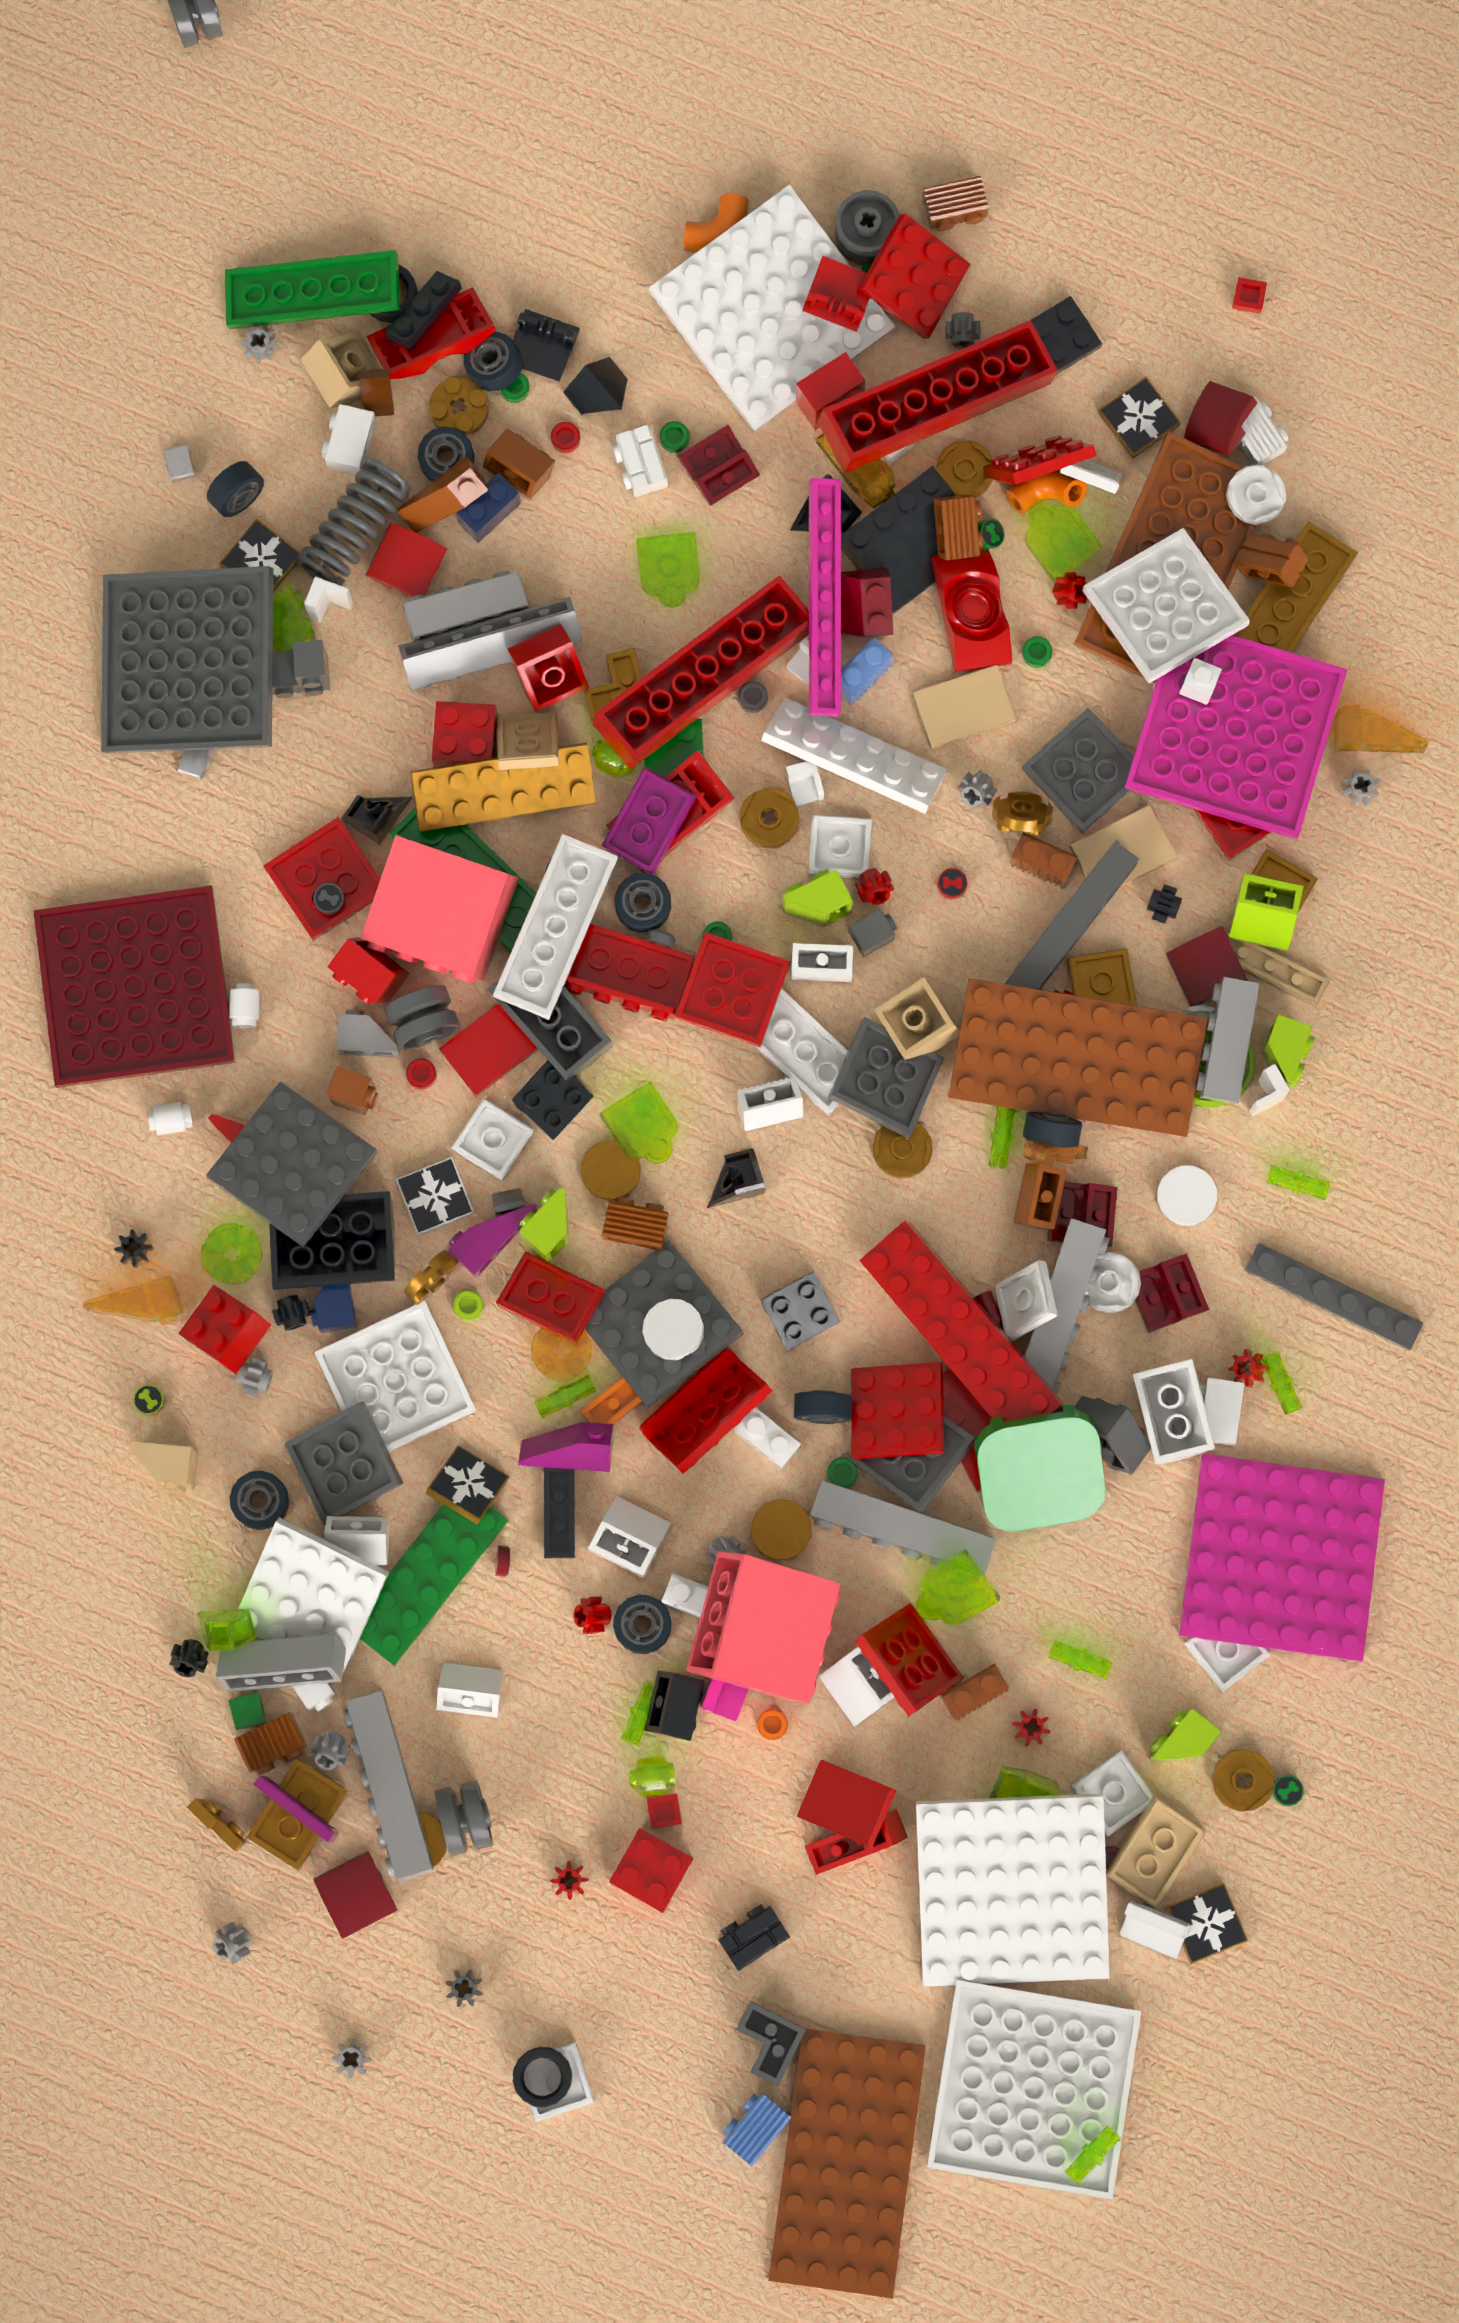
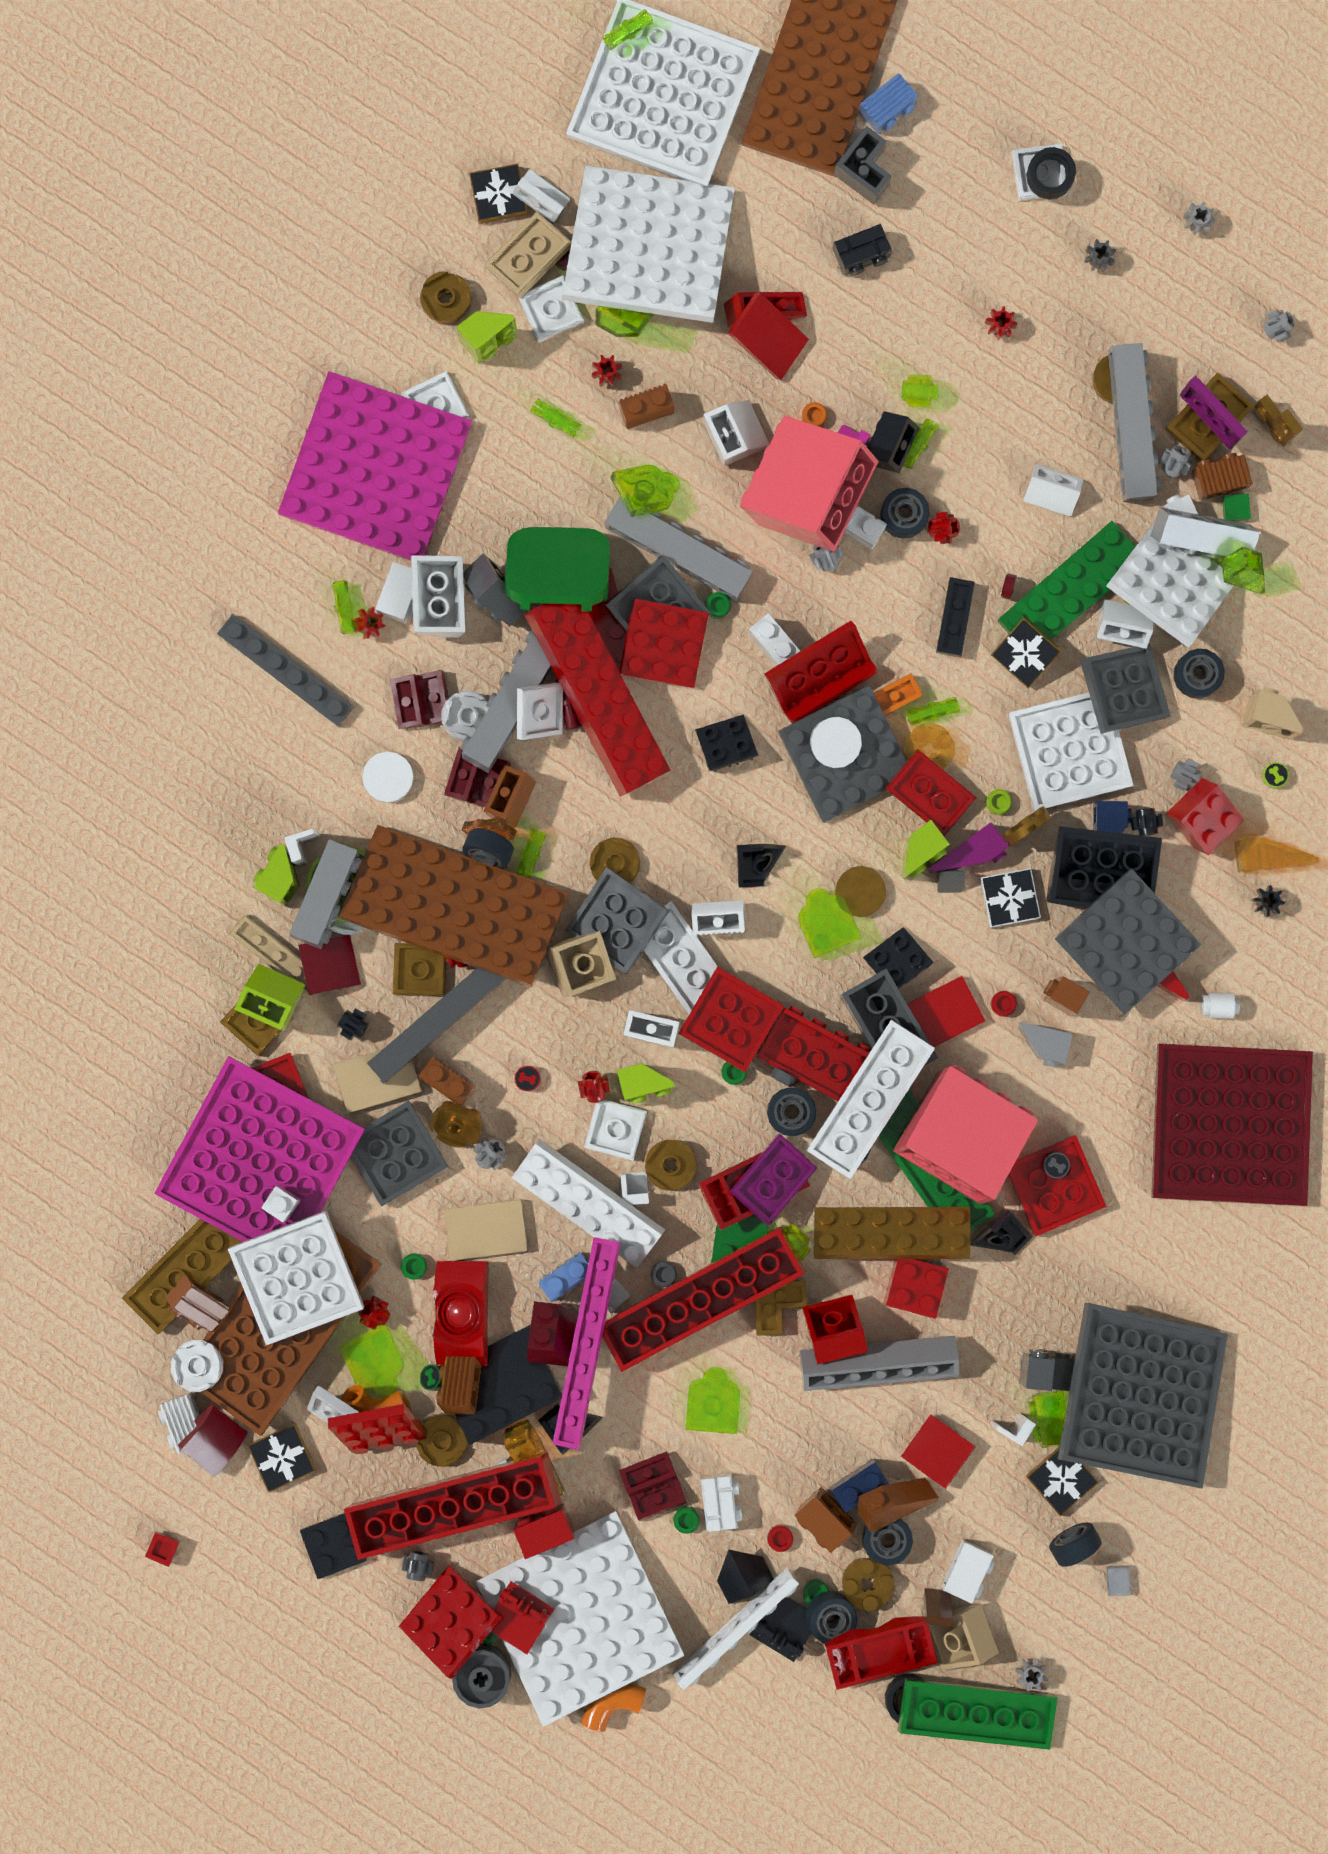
camera: 175 degrees left, 5 degrees up
black gear [169,1639,209,1678] -> none
flat silver piece [177,749,212,780] -> none
clear neon green plate [201,1223,263,1285] -> none
white brick [229,983,260,1029] -> none
dark grey piece [295,457,411,586] -> none
dark red slope [313,1851,398,1939] -> none
red brick [327,937,410,1004] -> none
dark grey wheel [384,985,460,1050] -> none
black plate [385,271,462,350] -> none
light grey brick [403,571,528,641] -> none
dark grey wheel [435,1780,493,1856] -> none
white tile [451,1098,535,1181] -> none
tan tile [497,710,559,770] -> none
magenta slope [518,1422,613,1472] -> none
white slope [588,1496,672,1578] -> none
dark orange brick [602,1197,669,1250] -> none
red brick [609,1828,694,1913] -> none
red plate [647,1793,682,1829] -> none
pearl gold tile [751,1499,811,1560] -> none
black wheel [794,1390,852,1424] -> none
dark grey brick [848,909,897,958] -> none
red plate [854,1603,964,1717] -> none
dark orange brick [922,176,988,231] -> none
clear neon green pin [1266,1165,1330,1200] -> none
tile [1272,1775,1304,1806] -> none
clear yellow slope [1334,705,1428,753] -> none
light grey gear [1342,769,1379,807] -> none
none -> white plate [673,1567,799,1690]

